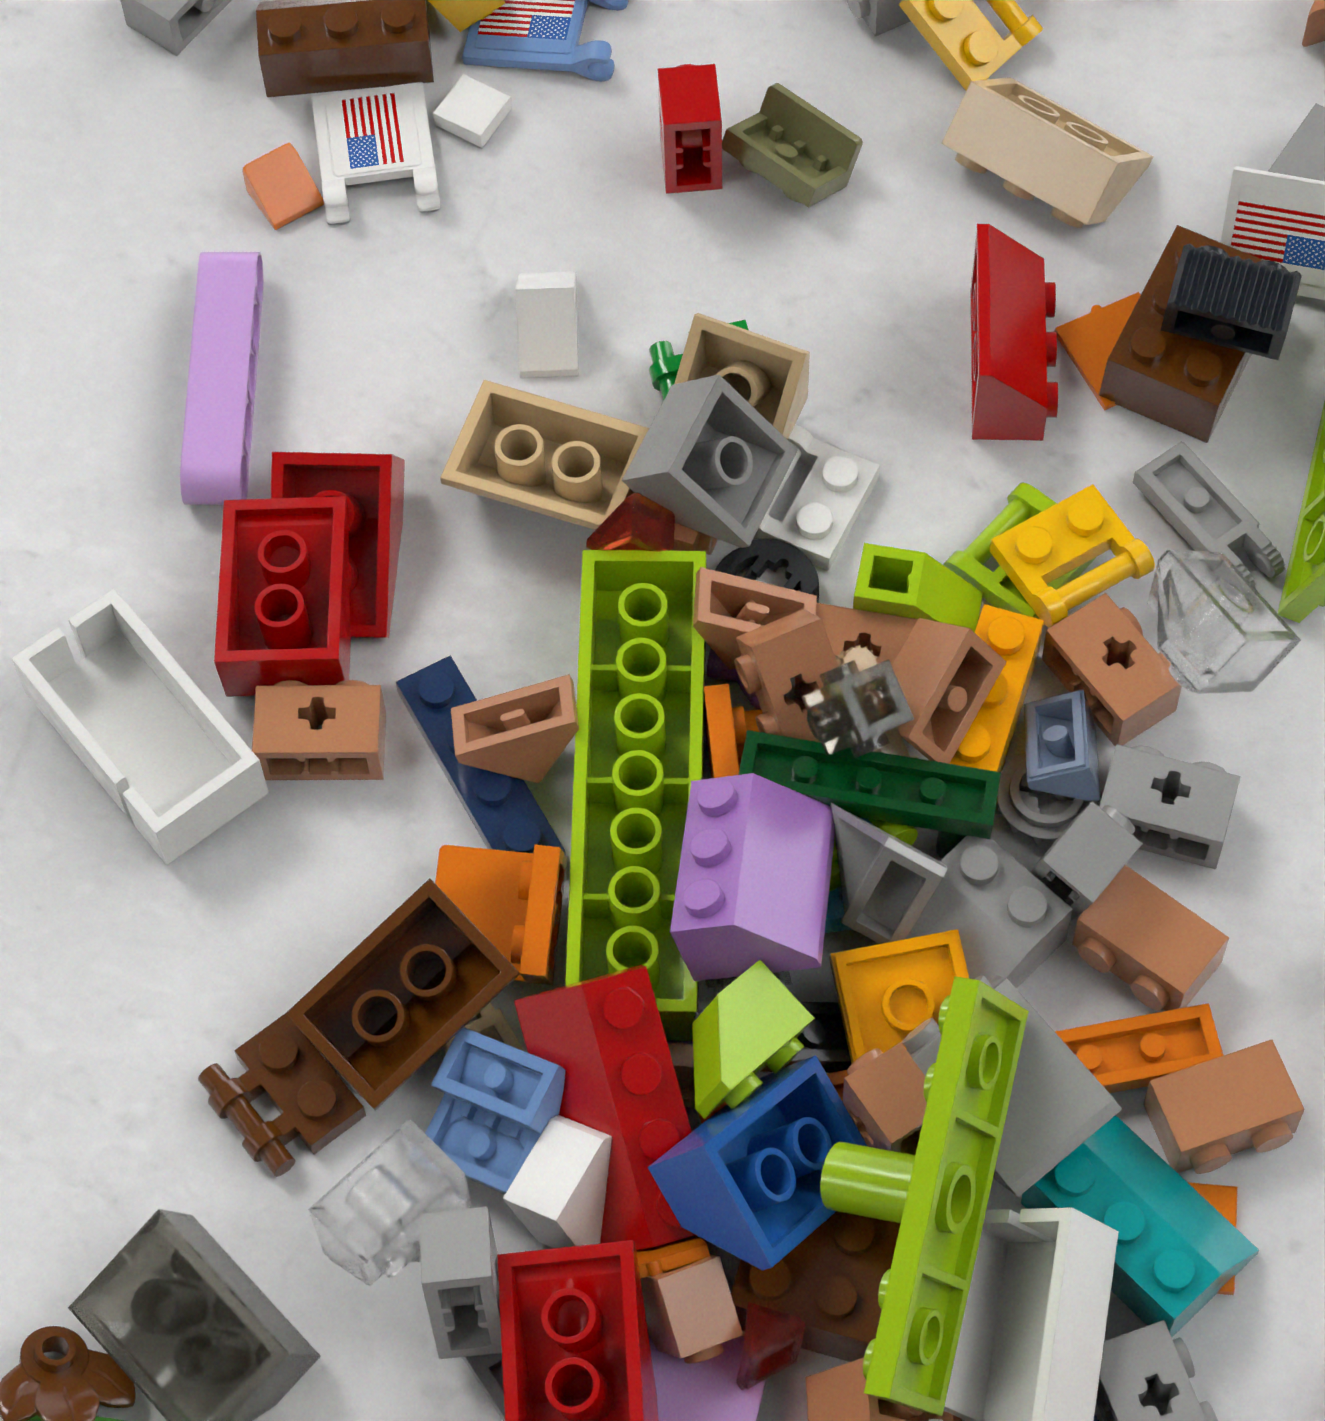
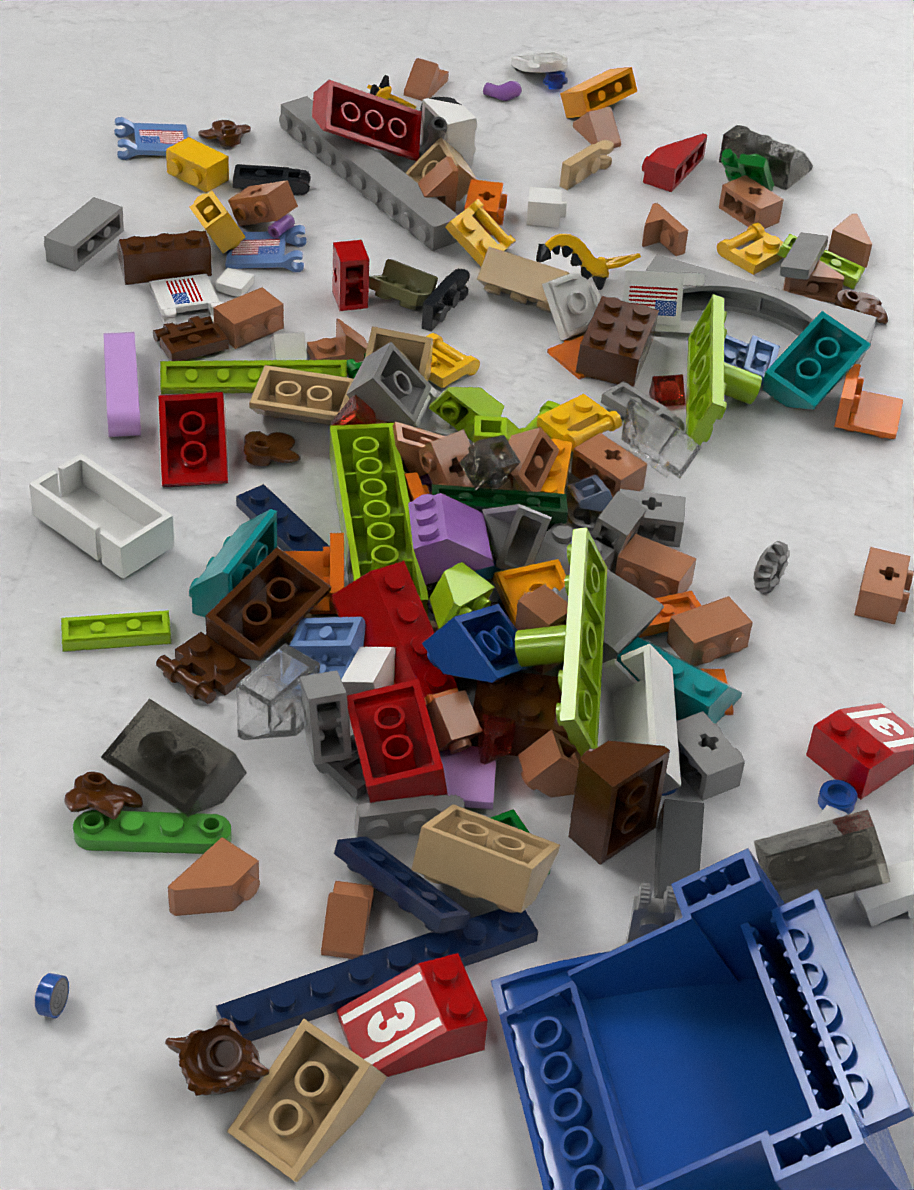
camera: 15 degrees left, 20 degrees down
red slope [214,496,351,697] -> none
orange slope [242,143,324,230] -> none
nougat brick [252,680,386,780] -> none
nougat slope [451,674,579,783] -> none
red slope [970,224,1058,441] -> none
black brick [1161,243,1302,360] -> none
none -> lime tile [61,610,171,652]
none -> reddish brown plate [153,316,229,361]
none -> lime tile [160,360,347,394]
none -> teal slope [189,509,277,617]
none -> nougat brick [213,287,284,349]
none -> reddish brown plate [243,431,301,466]
none -> nougat slope [307,318,368,362]
none -> black hinge [422,268,470,332]
none -> yellow plate [426,333,480,388]
none -> lime slope [429,387,504,442]
none -> yellow piece [536,233,641,290]
none -> white tile [542,273,601,340]
none -> clear red slope [649,374,685,406]

